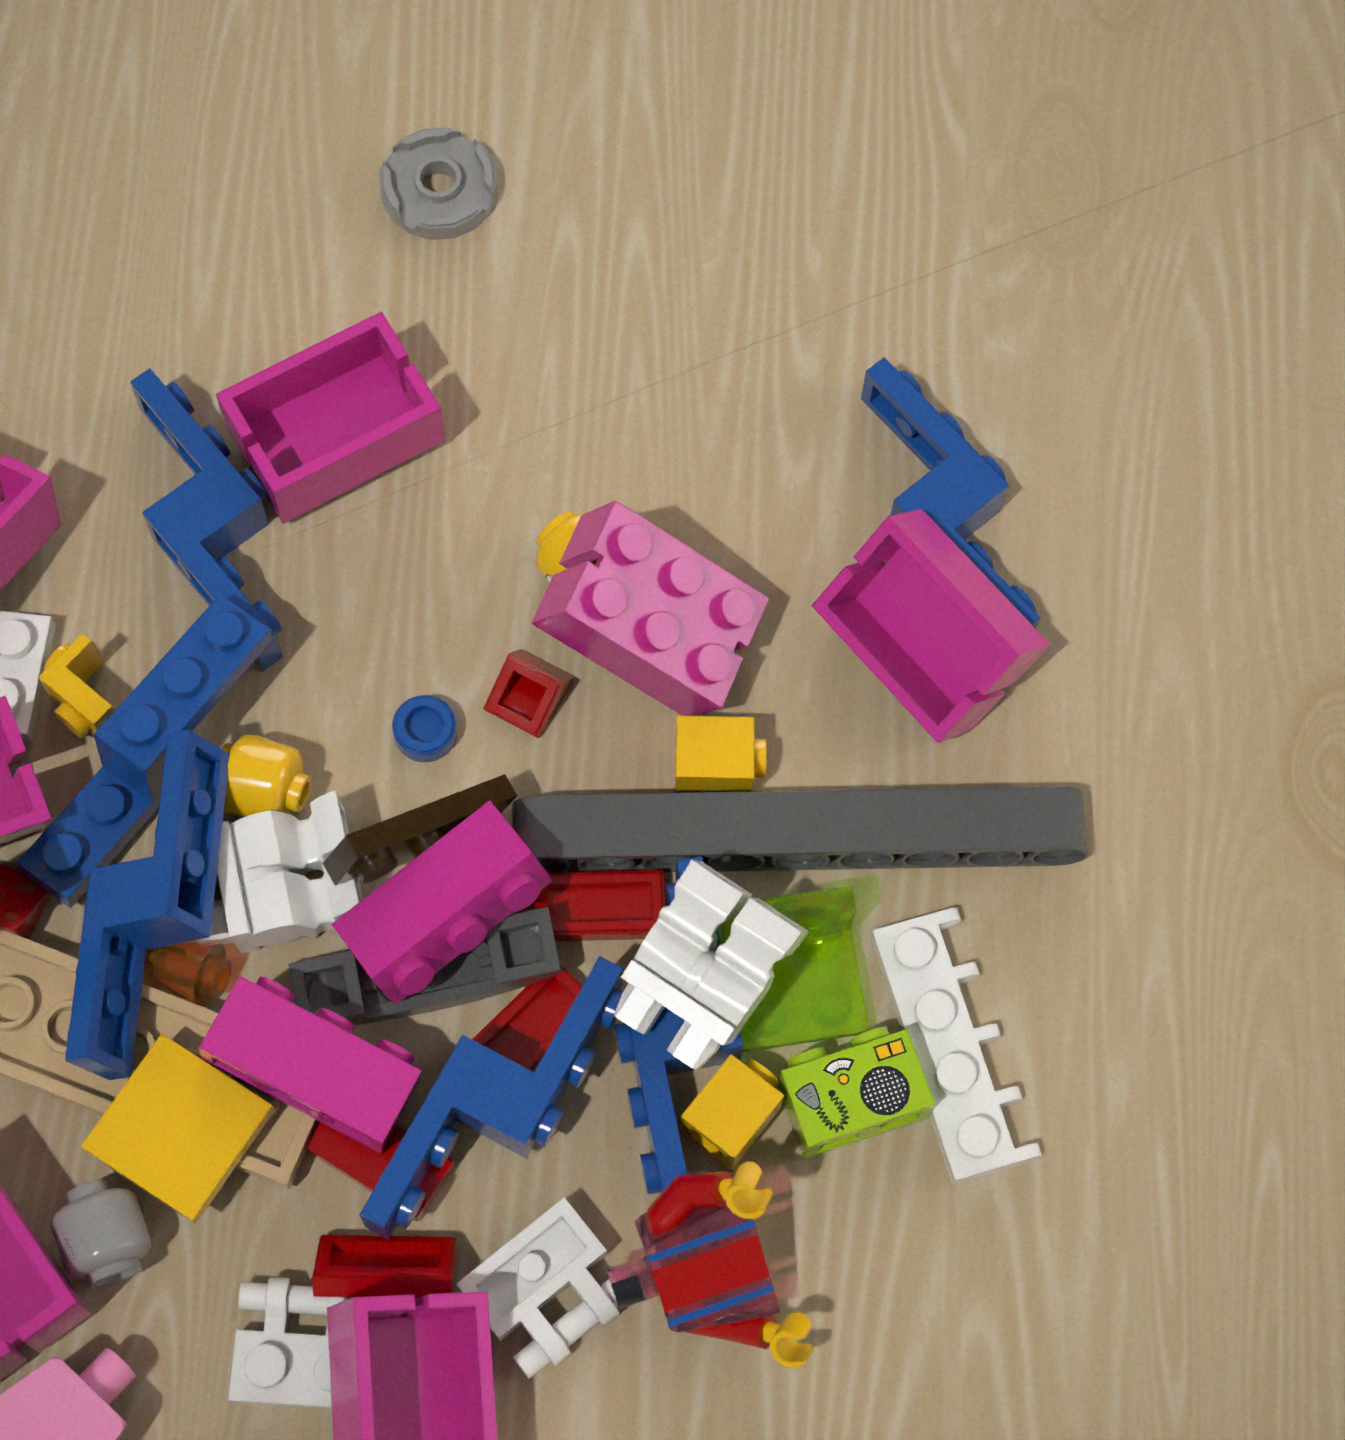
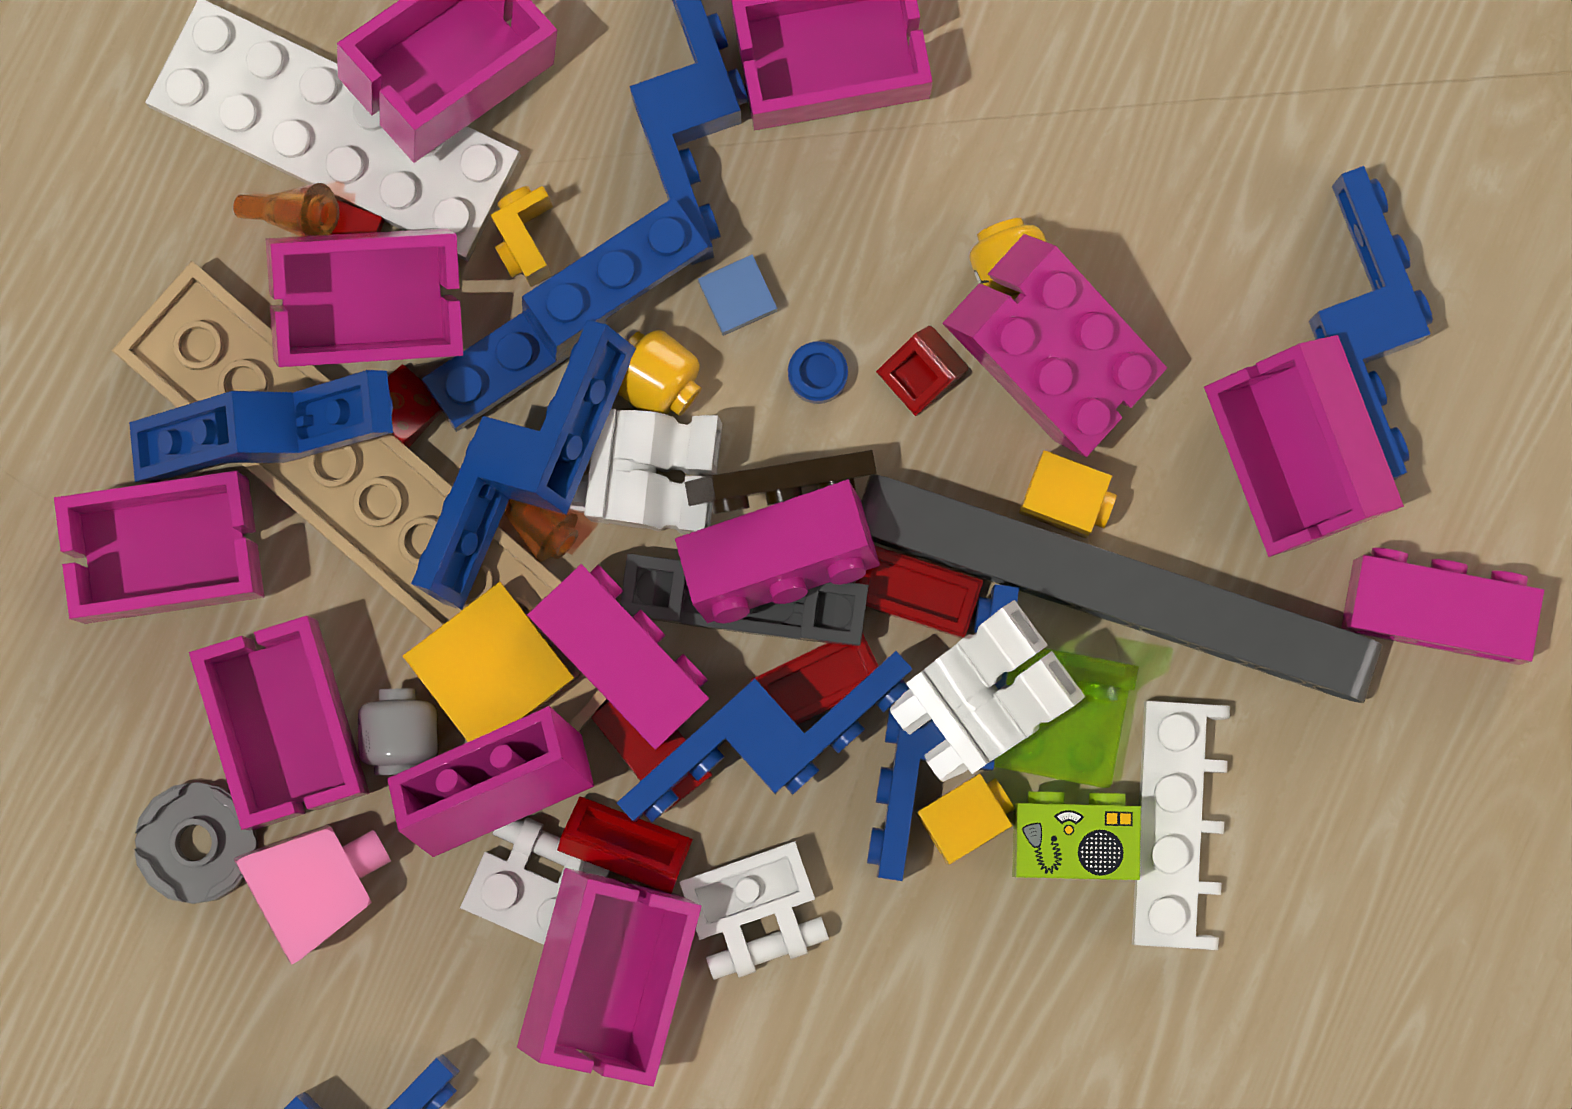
camera: 25 degrees right, 15 degrees up
torso [606,1161,814,1368] -> none
none -> dark pink brick [387,706,594,857]
none -> medium blue tile [698,254,777,336]
none -> dark pink brick [1341,548,1545,665]

